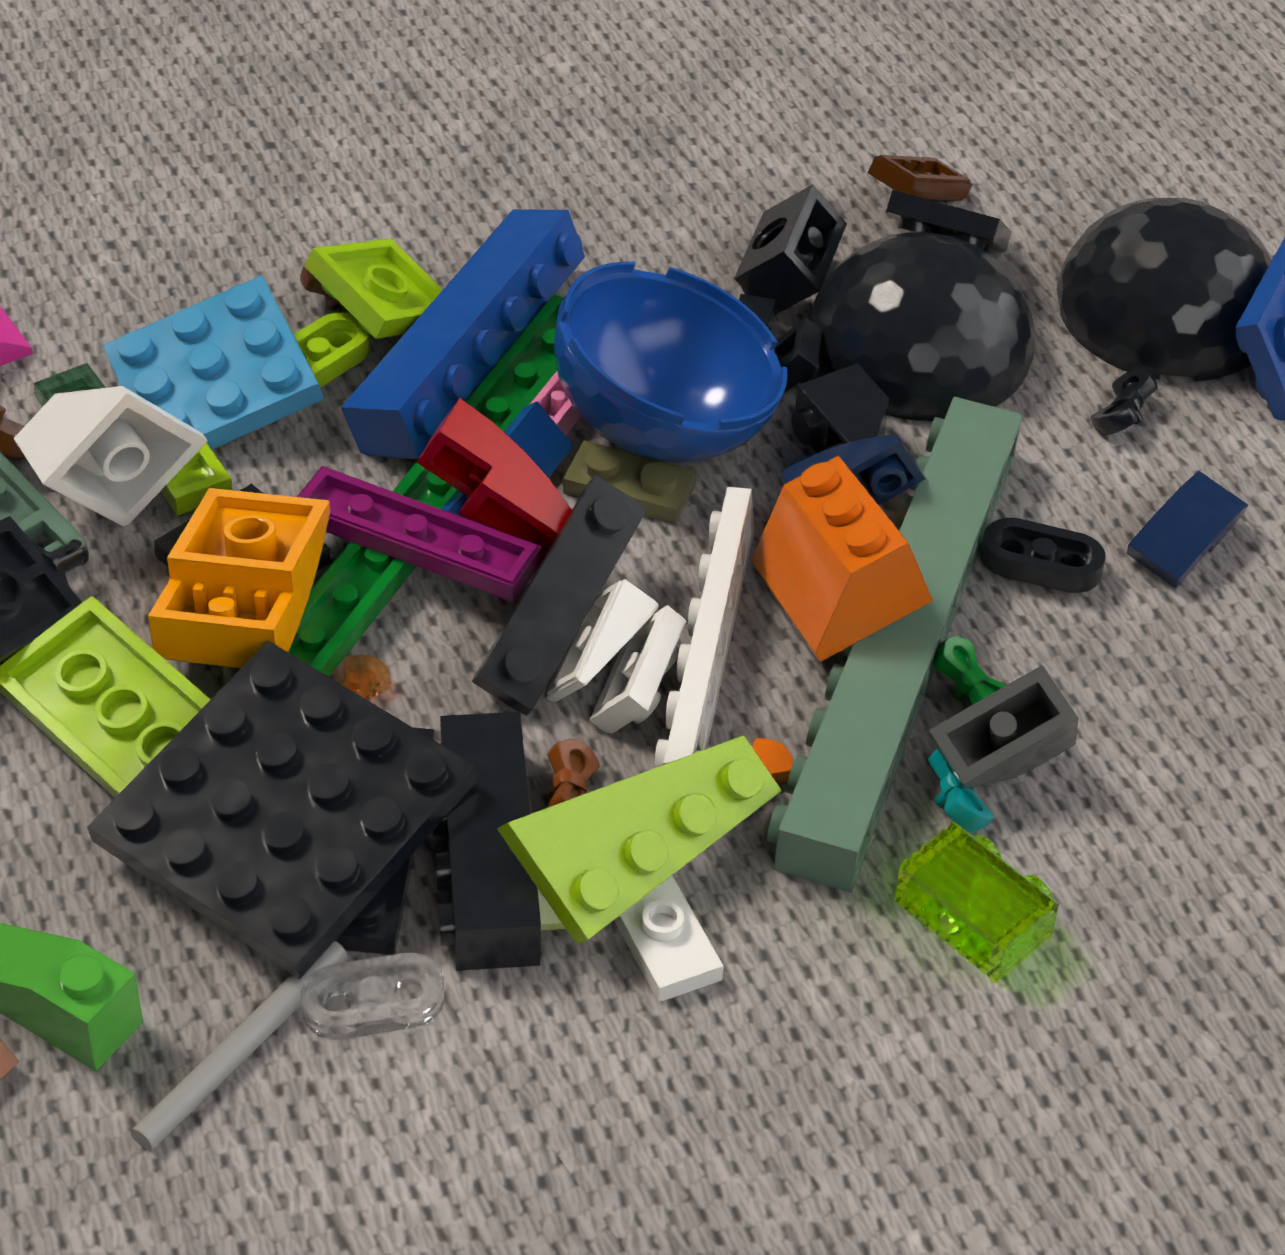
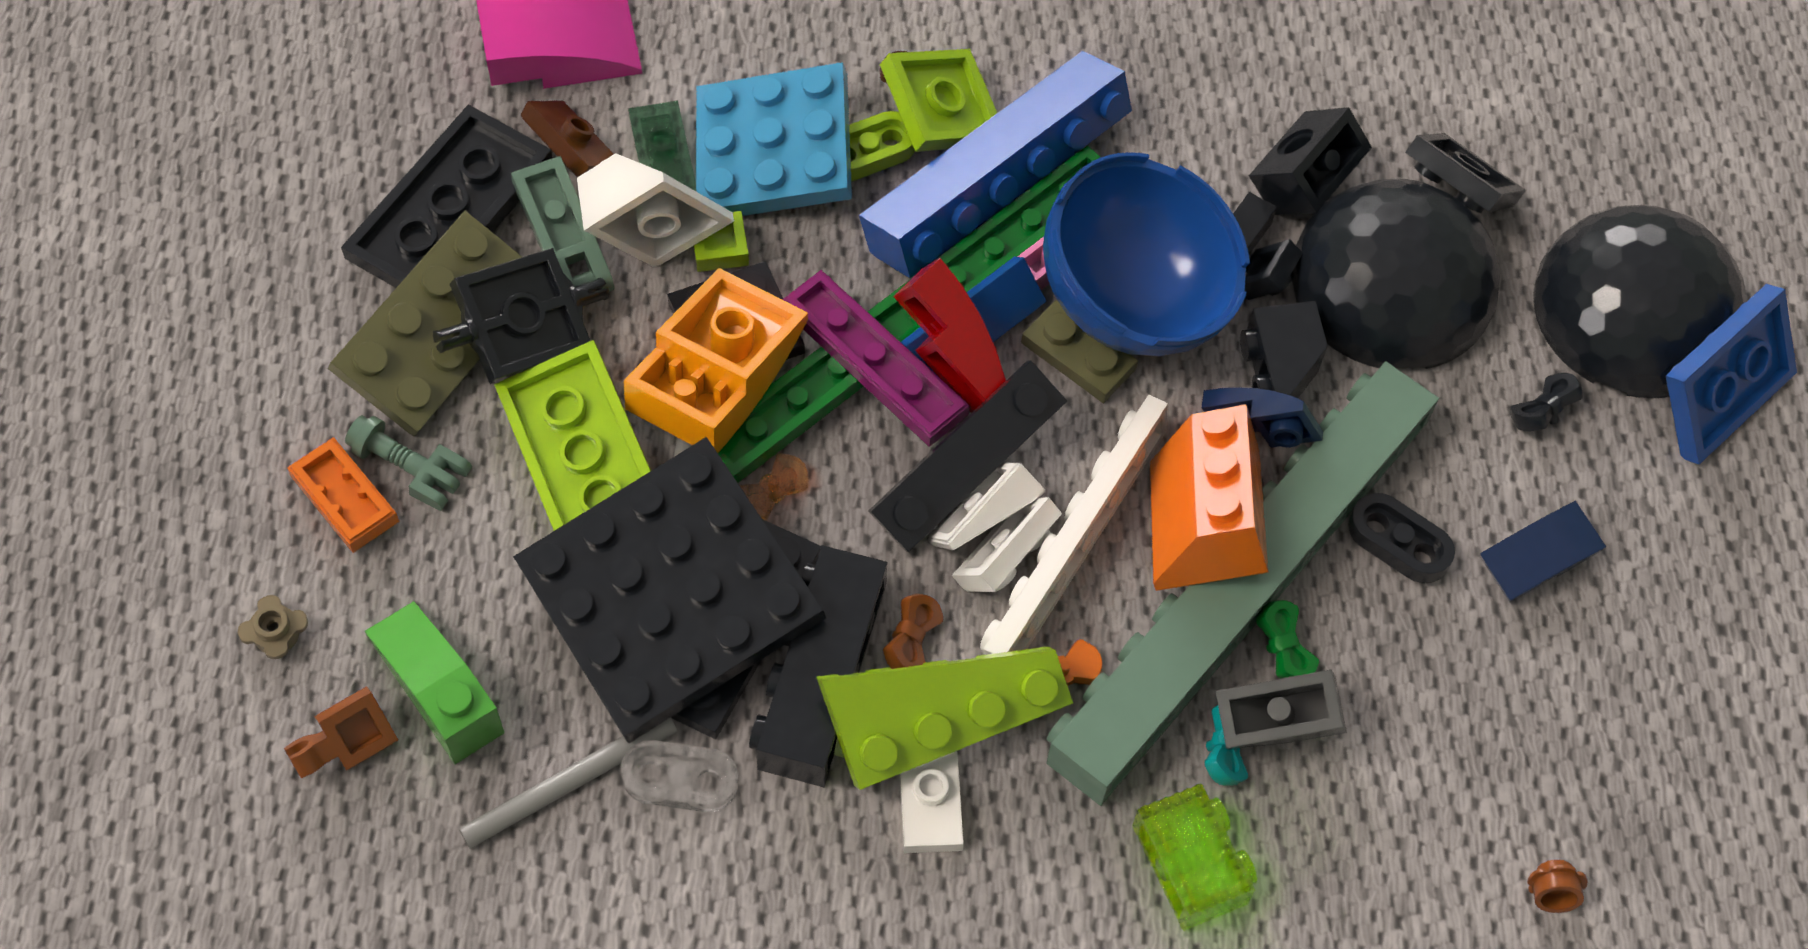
camera: 20 degrees right, 15 degrees up
reddish brown plate [867,155,973,200] -> none

